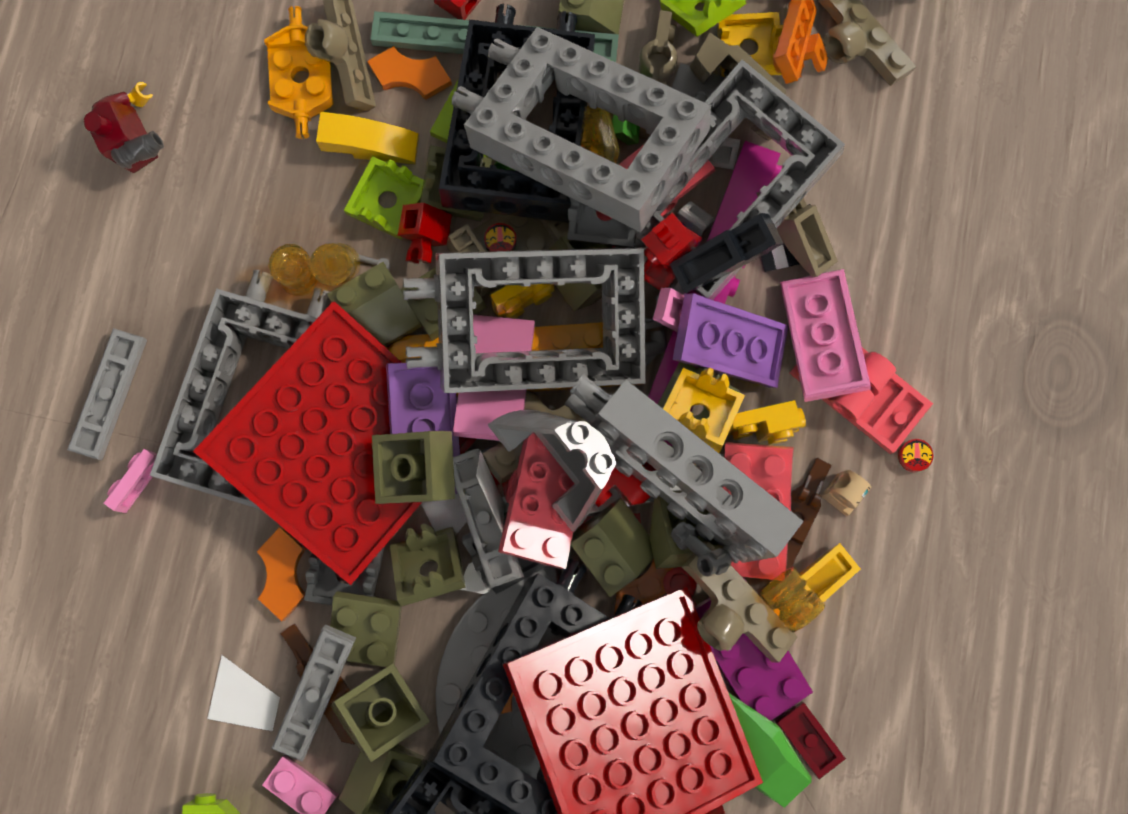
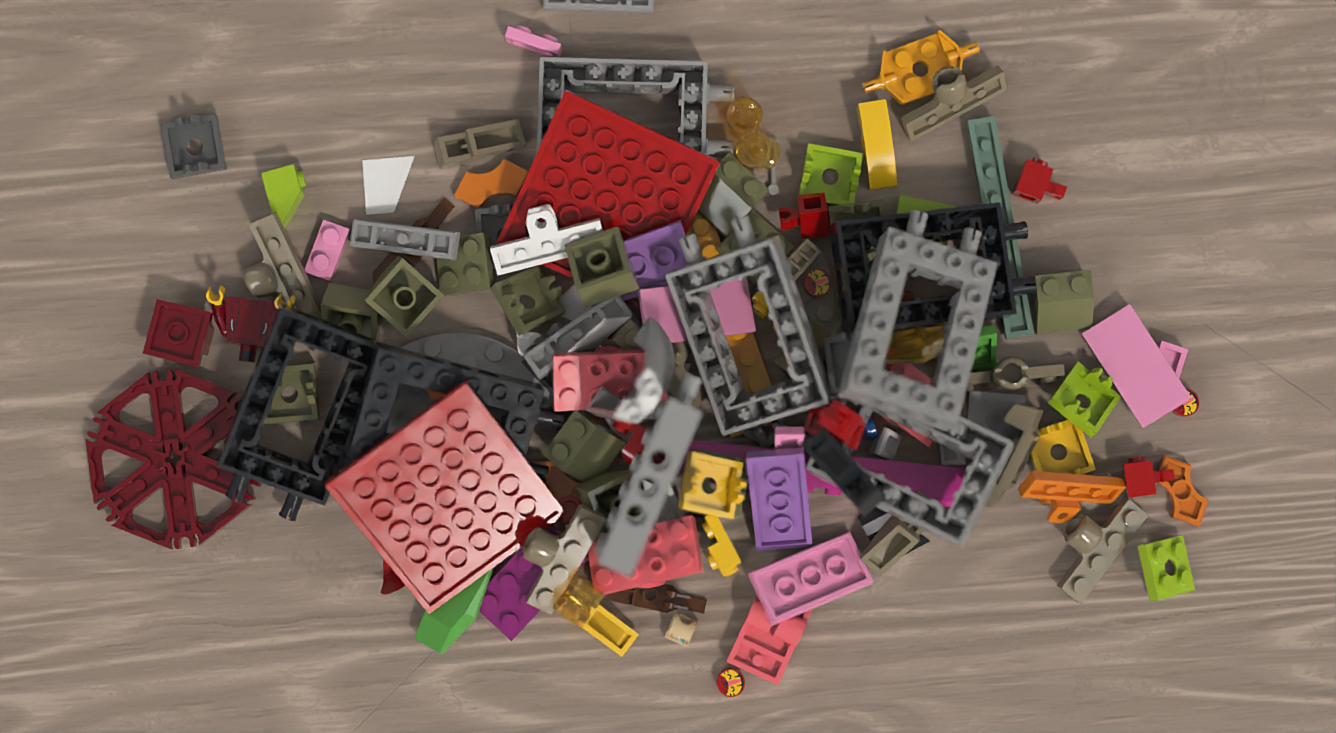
camera: 75 degrees right, 5 degrees up
orange tile [367,46,452,100] -> none
dark grey bar [671,522,732,576] -> none
dark red plate [775,701,846,780] -> none
none -> dark tan slope [433,119,526,169]
none -> white plate [490,204,603,275]

